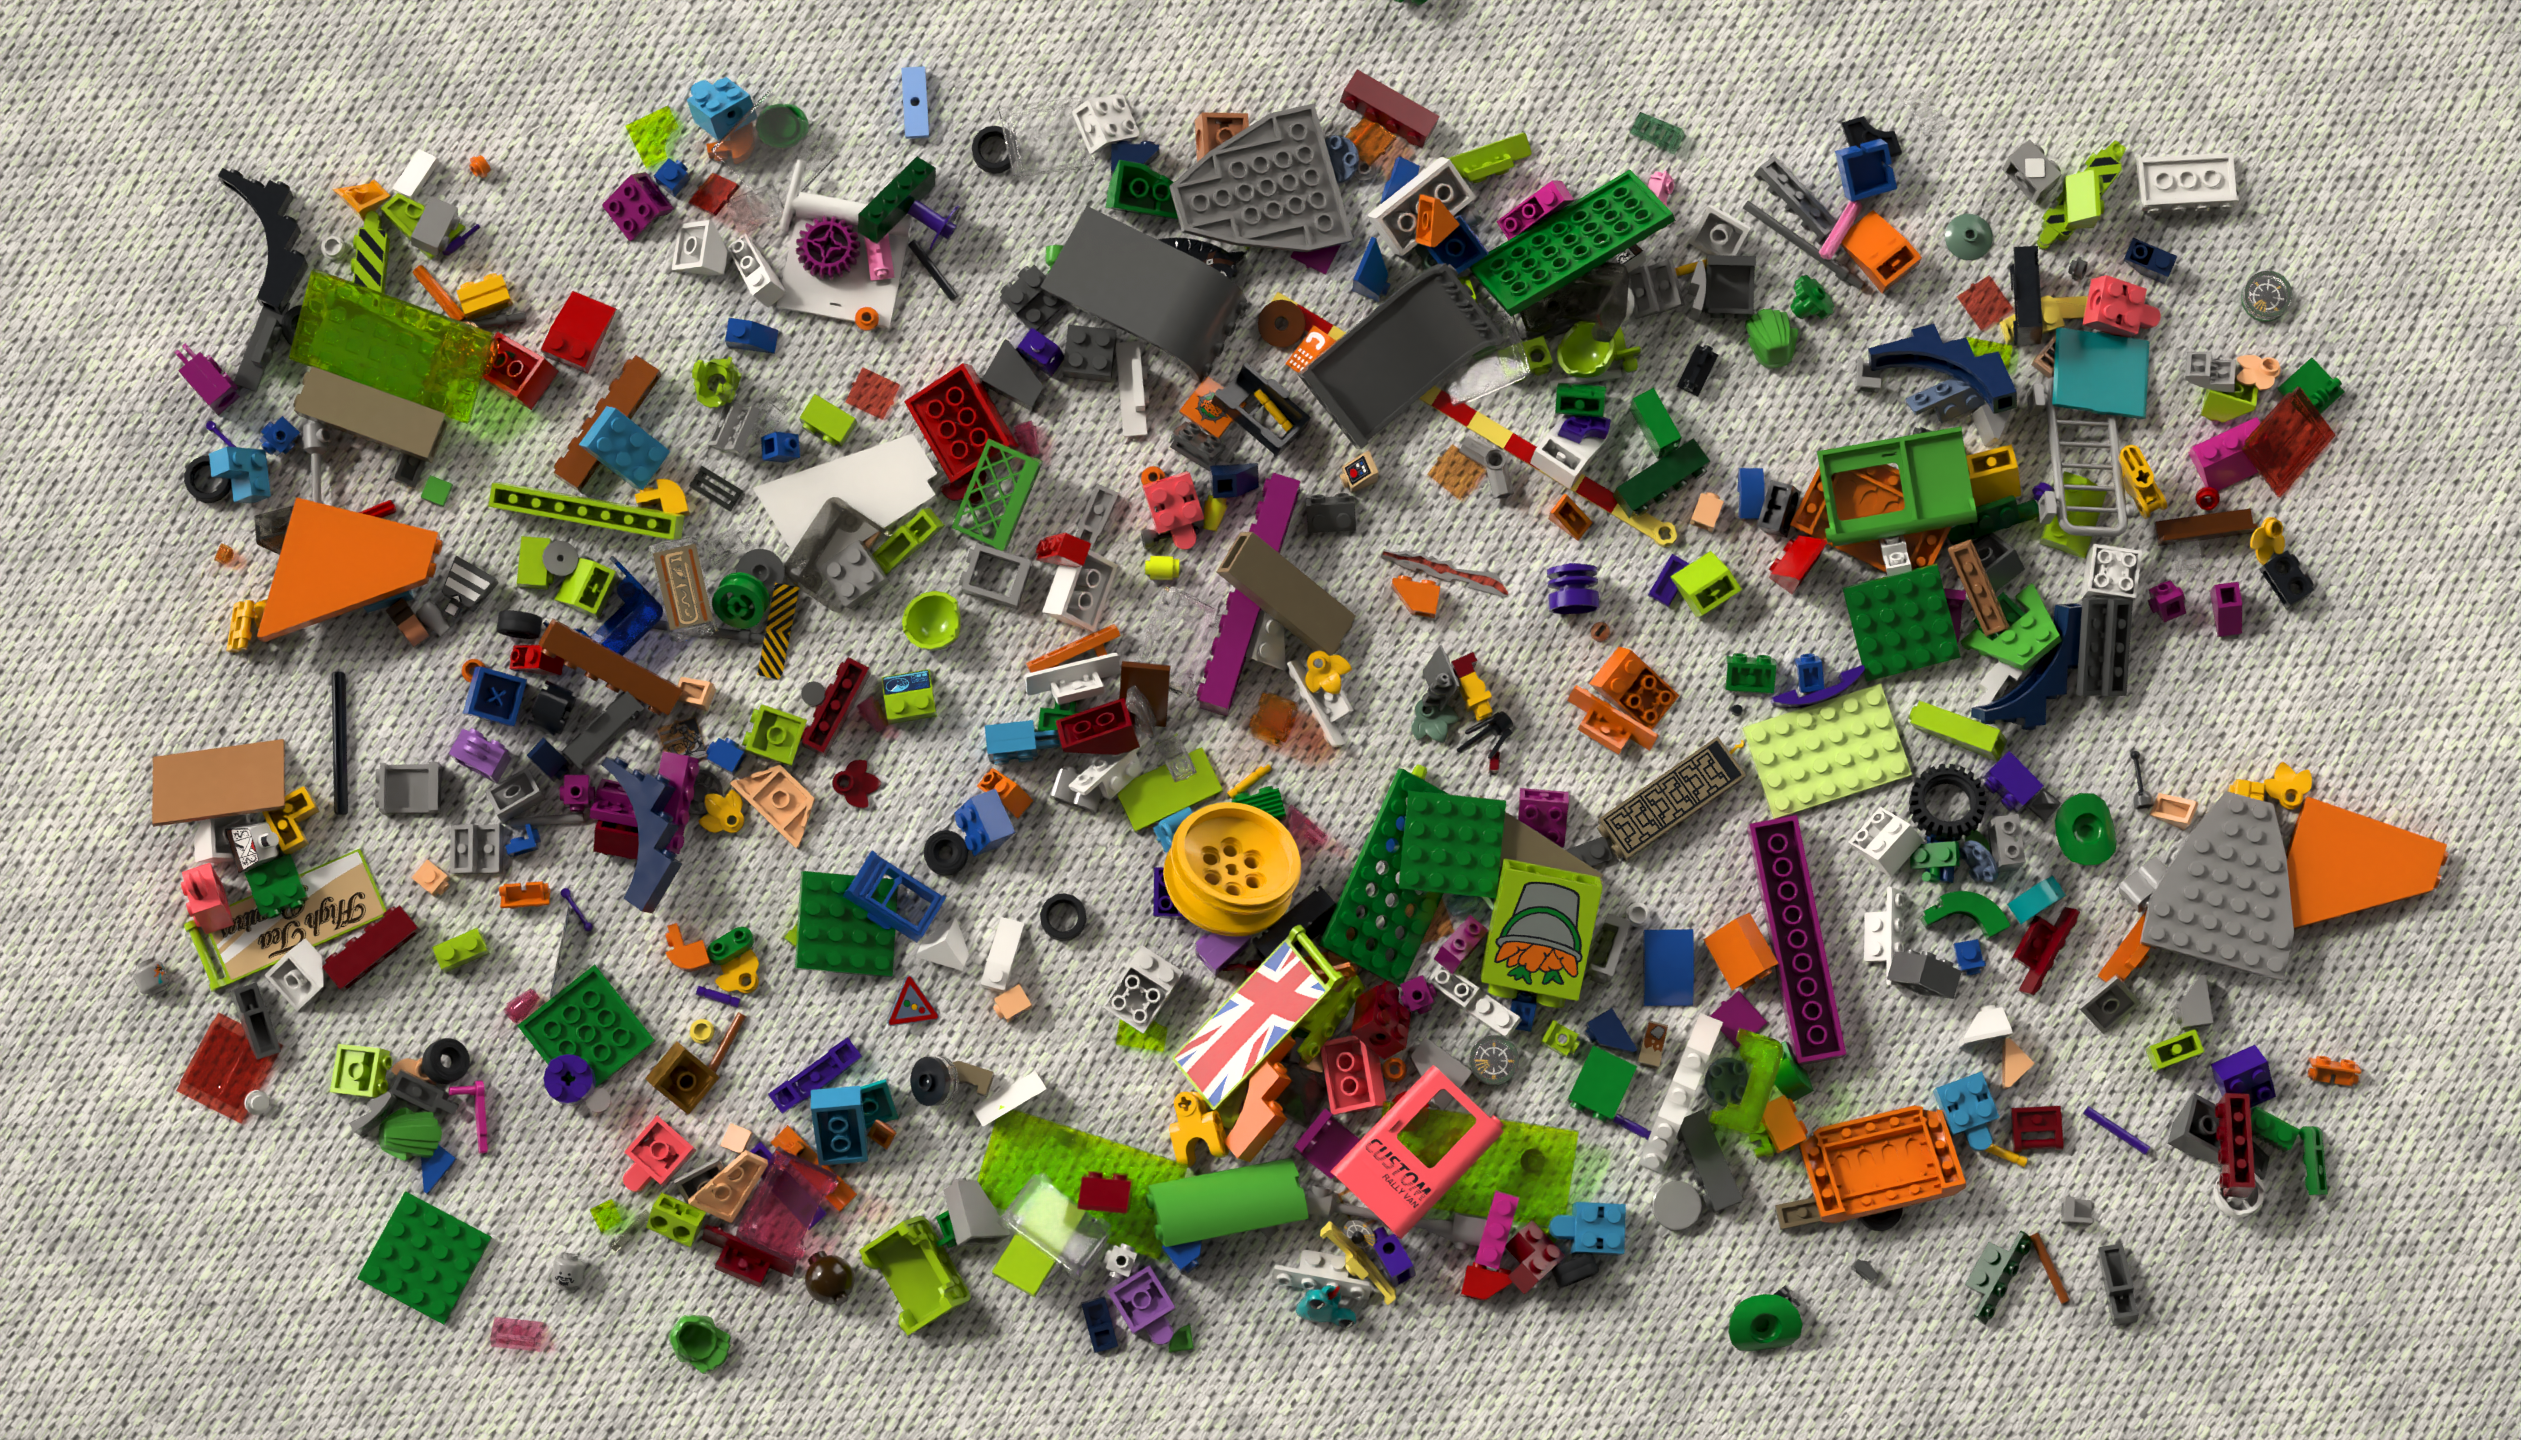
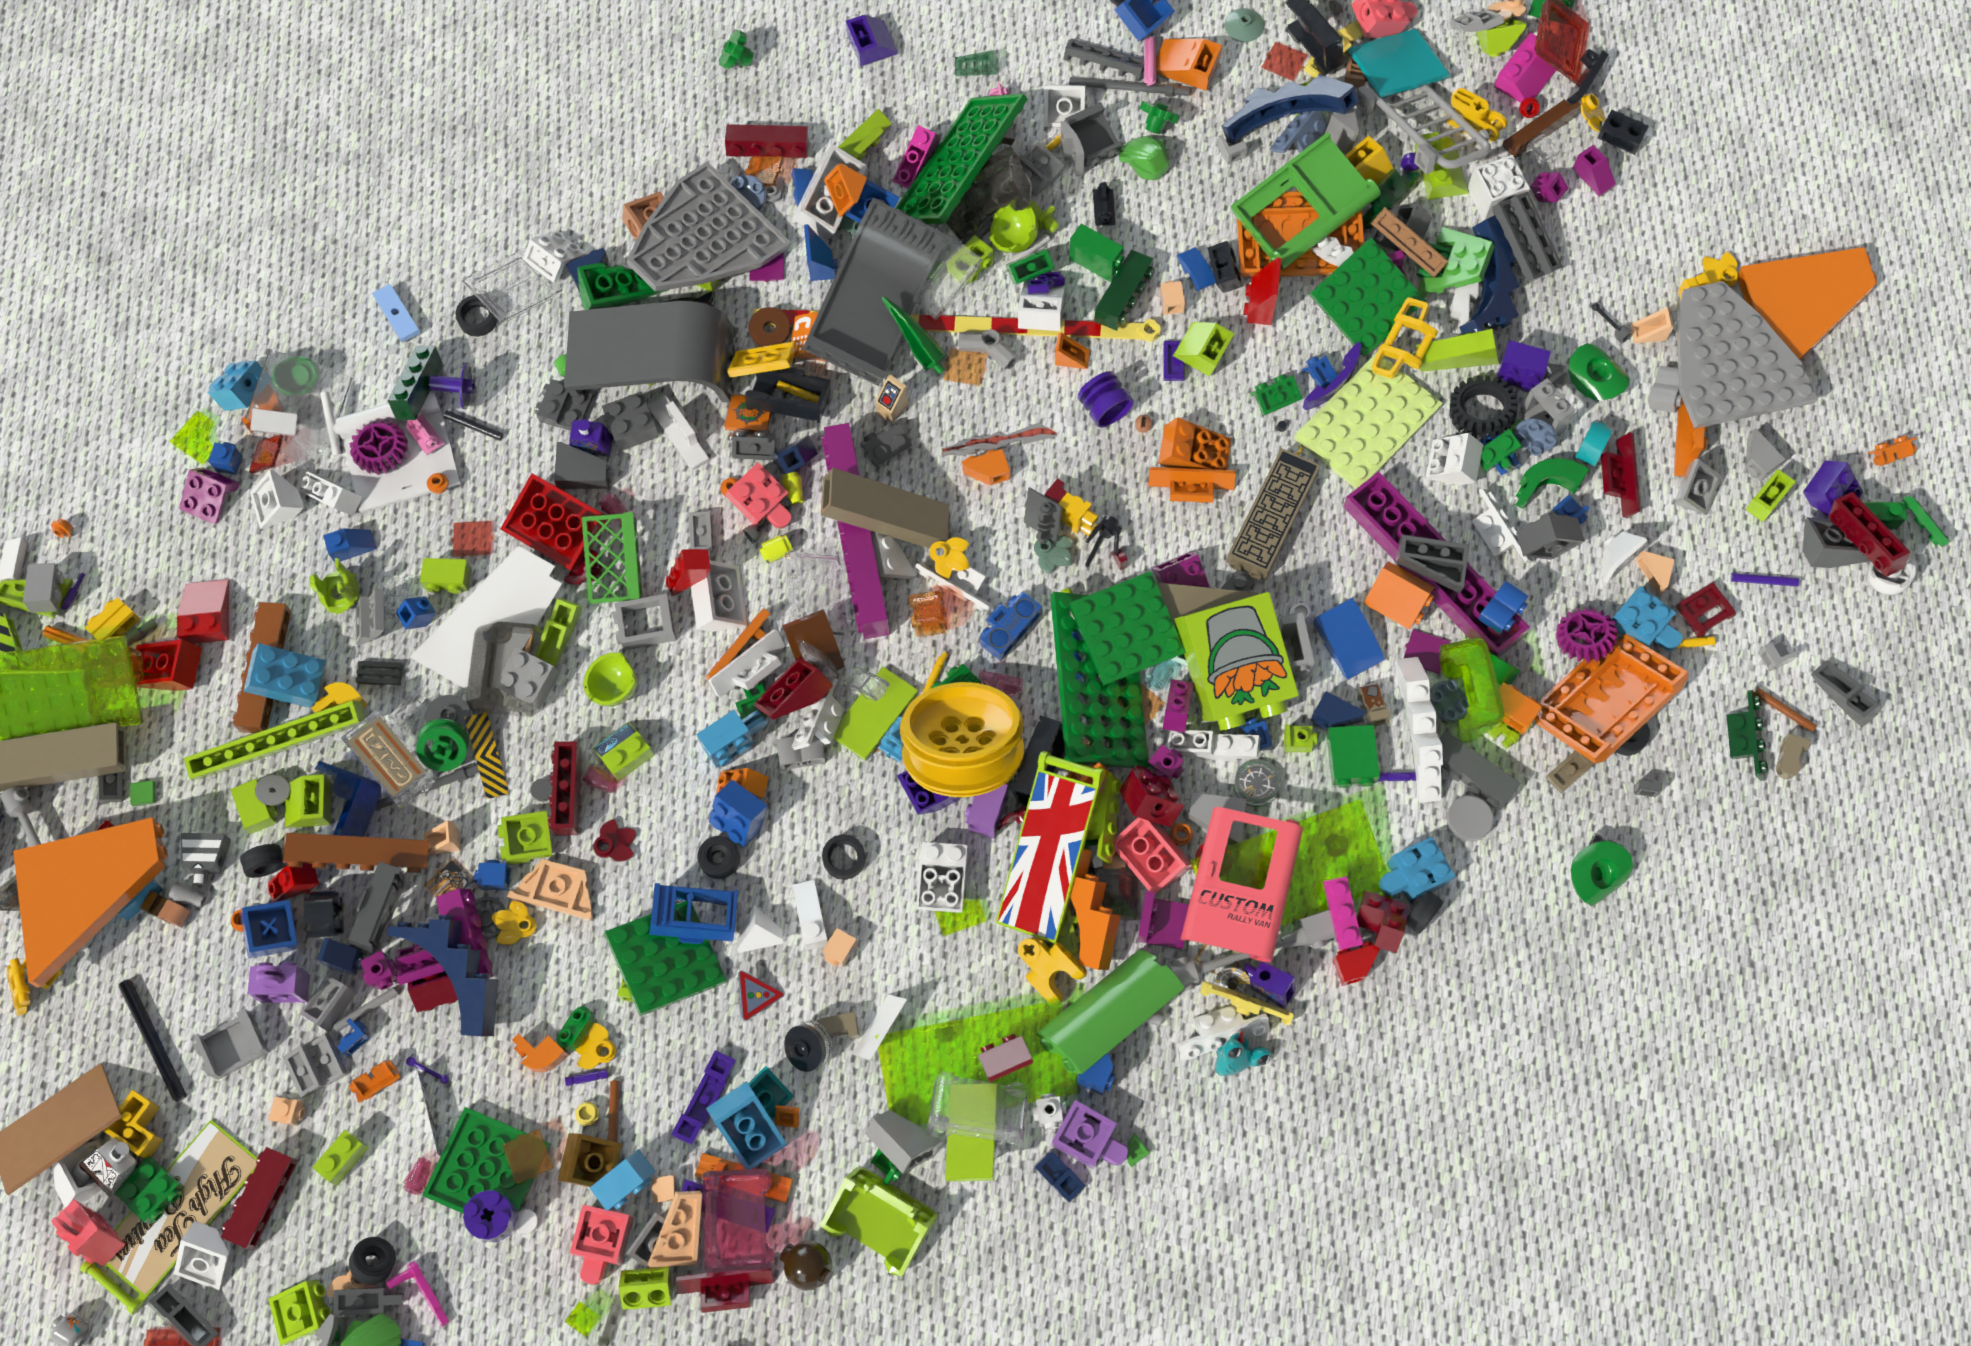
camera: 25 degrees left, 10 degrees down
none -> white tile [250,408,297,436]
none -> clear orange piece [502,1129,554,1184]
none -> dark azure brick [589,1149,656,1211]
none -> yellow tile [728,341,797,378]
none -> dark purple slope [845,15,898,66]
none -> green piece [881,296,947,375]
none -> blue piece [980,592,1042,661]
none -> yellow bar [1371,298,1438,379]
none -> dark grey wedge [1396,535,1469,593]
none -> blue brick [1478,581,1528,634]
none -> magenta gear [1556,607,1618,663]
none -> black hinge [1567,49,1609,105]
none -> dark tan leg [1776,733,1811,780]

